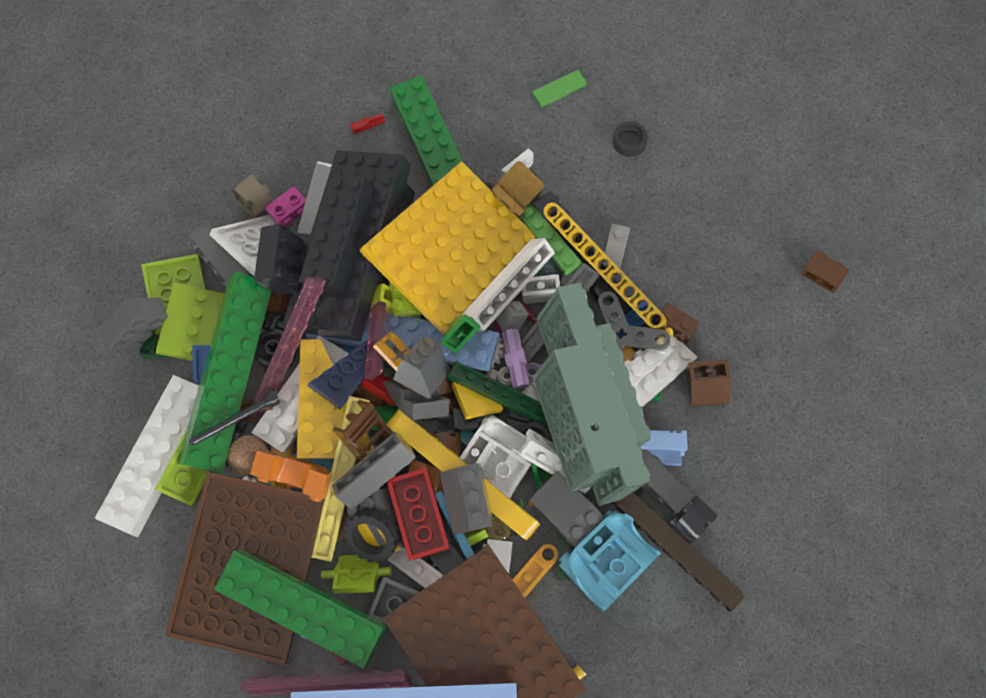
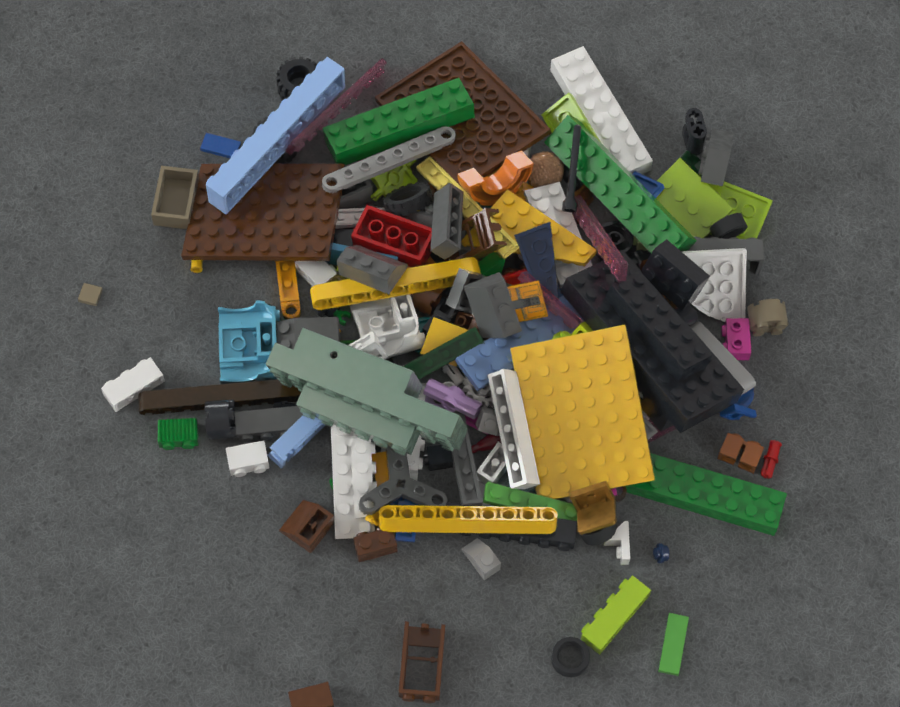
camera: 125 degrees right, 5 degrees down
green slope [440,314,481,354] -> none
none -> white brick [101,357,165,412]
none -> green brick [158,418,199,450]
none -> white brick [226,441,269,477]
none -> light grey plate [322,127,455,194]
none -> reddish brown door [399,621,445,703]
none -> lime brick [581,575,651,655]
none -> dark blue plate [653,543,669,563]
none -> black connector [682,108,707,155]
none -> black tyre [710,213,748,239]
none -> dark orange piece [717,433,764,474]

